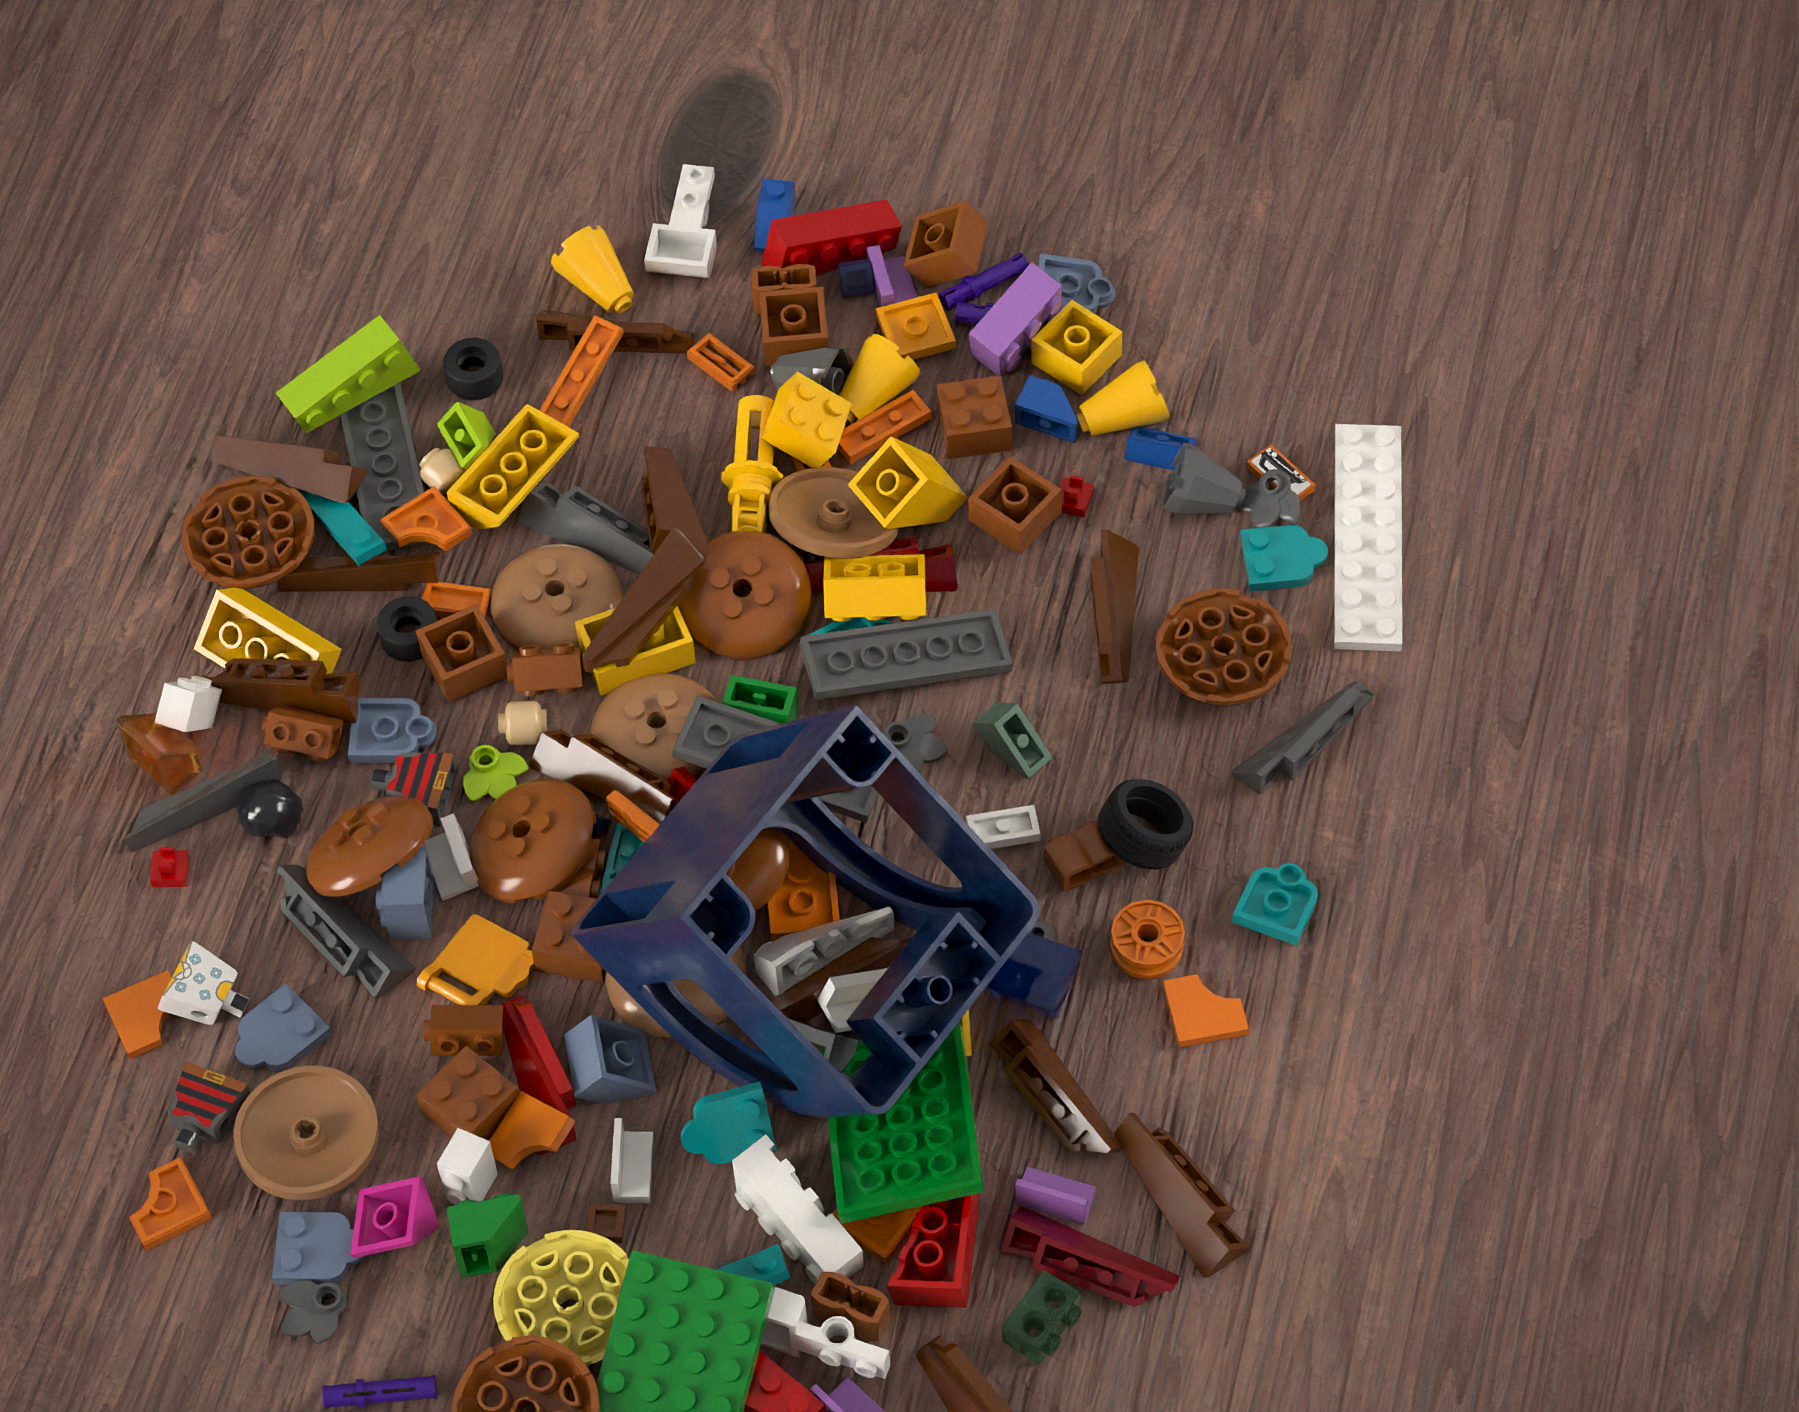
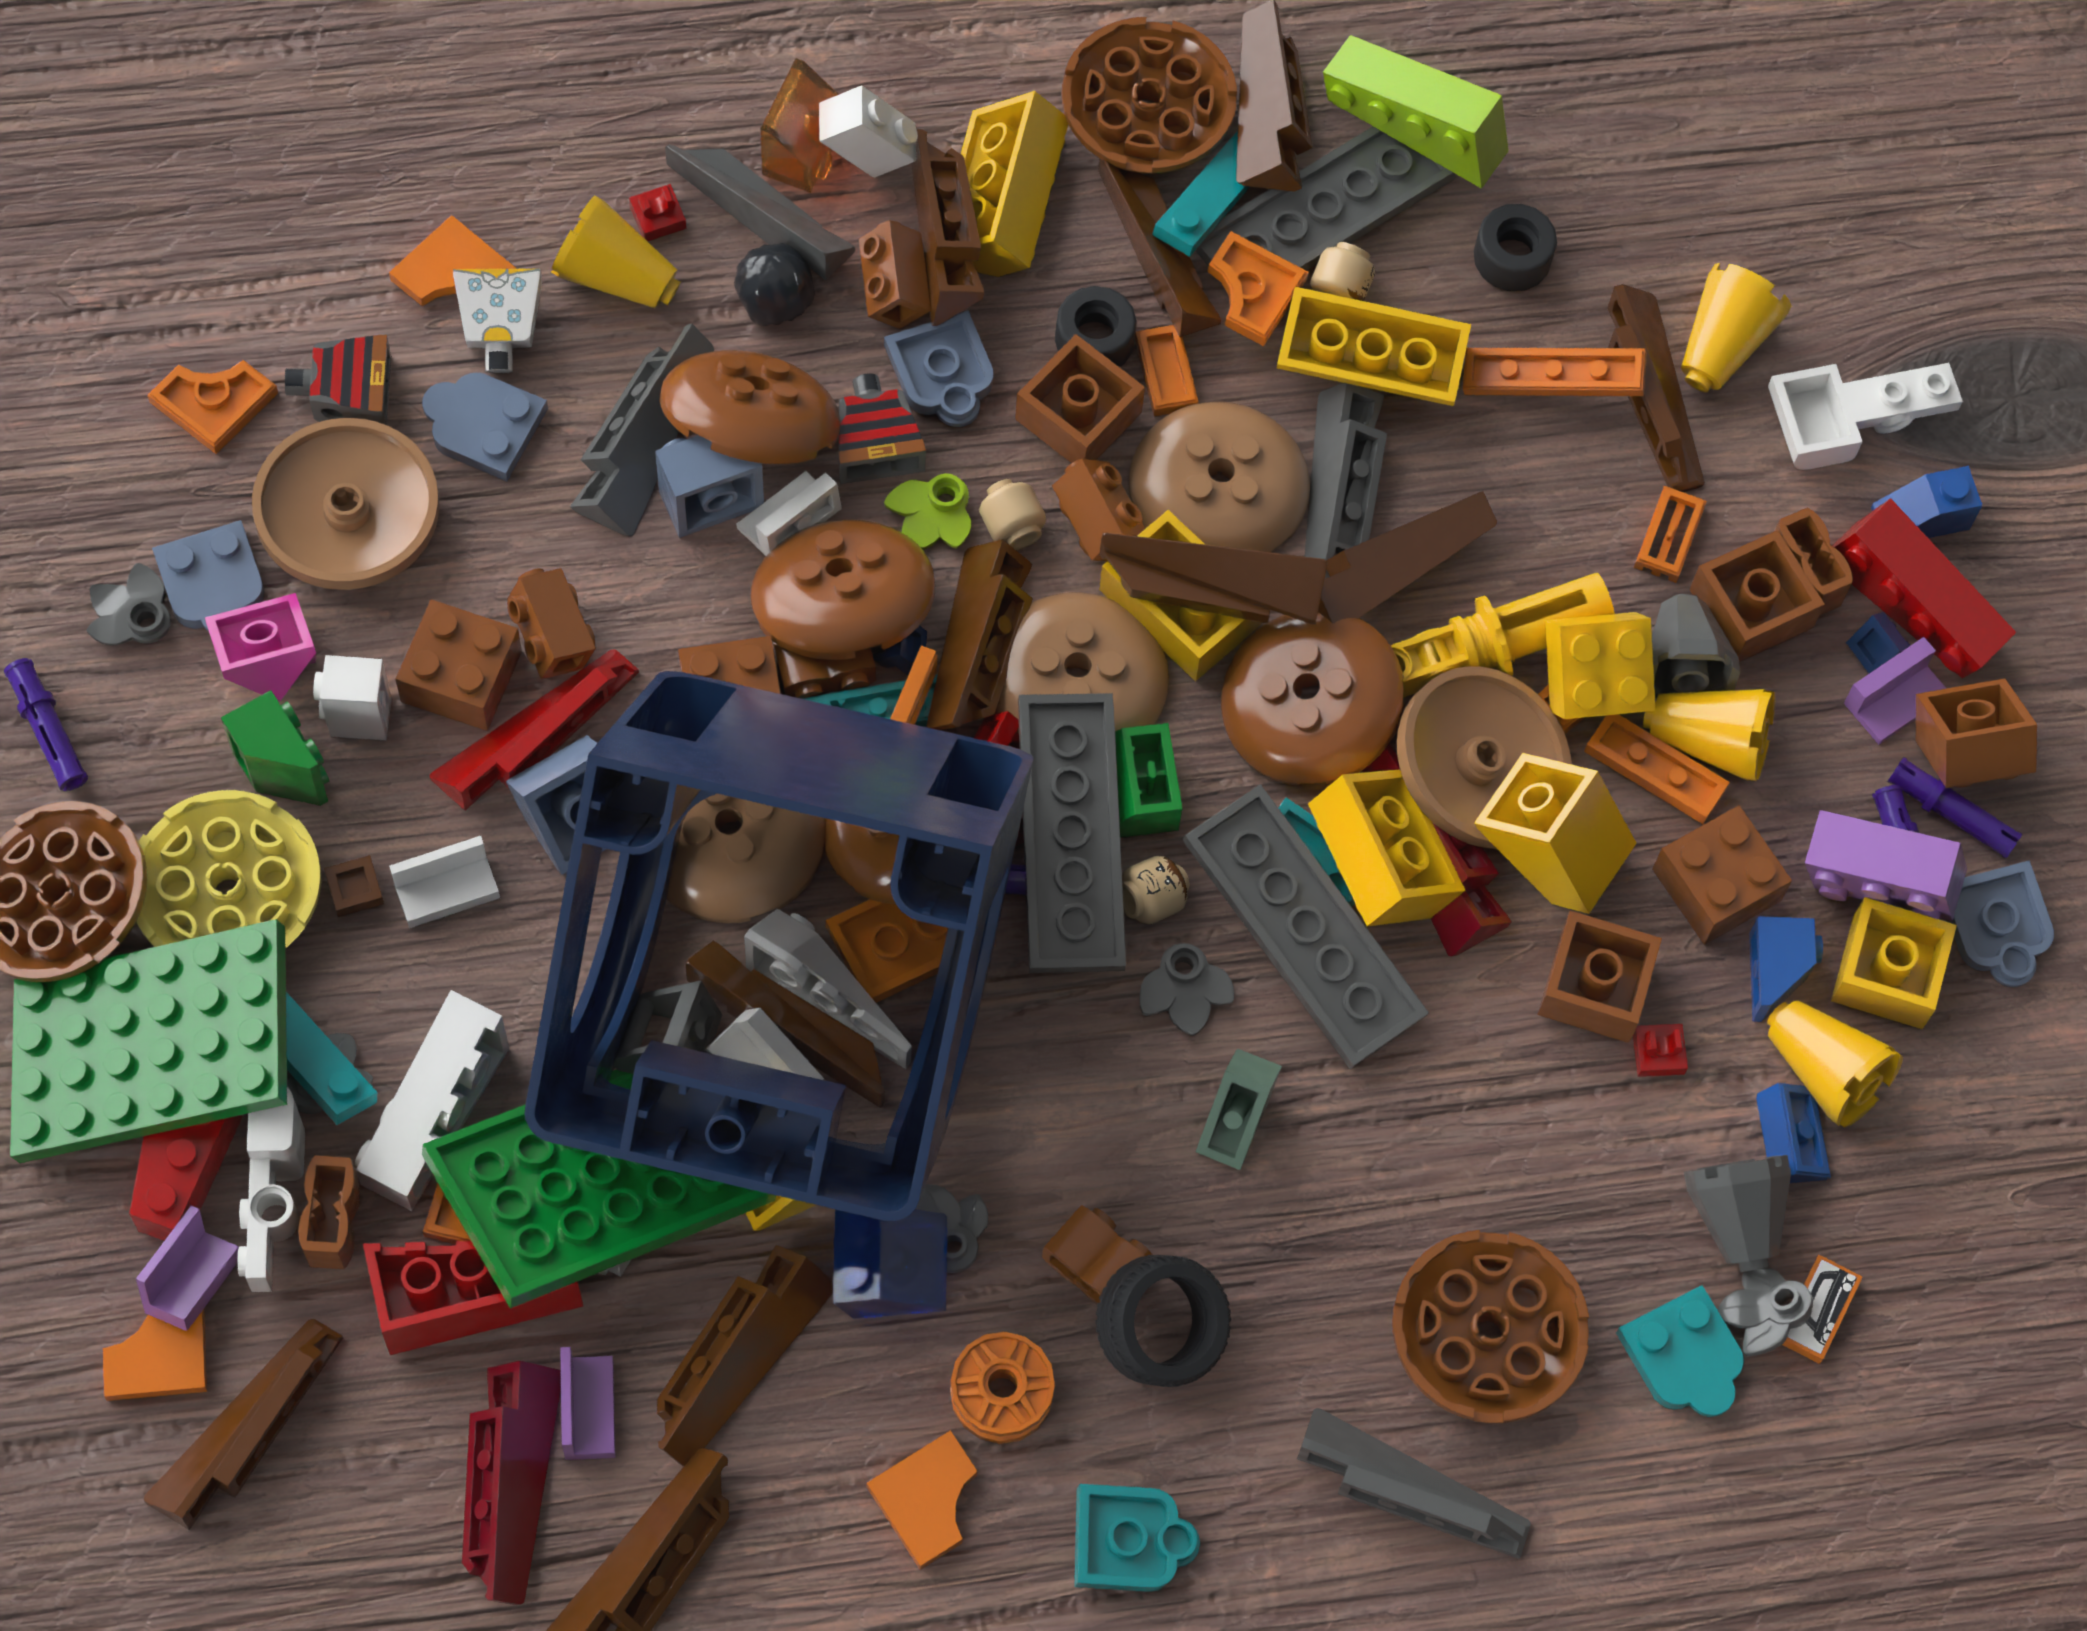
camera: 60 degrees right, 10 degrees up
light orange piece [417,914,535,1005] -> none
lime slope [437,402,496,470] -> none
orange tile [489,1091,576,1170] -> none
teal plate [681,1081,776,1164] -> none
light orange plate [875,292,956,360] -> none
white plate [966,805,1041,849] -> none
clear green brick [1002,1270,1083,1365] -> none
reddish brown wedge [1090,530,1139,684] -> none
white plate [1334,424,1402,652] -> none
none -> yellow cone [551,195,681,308]

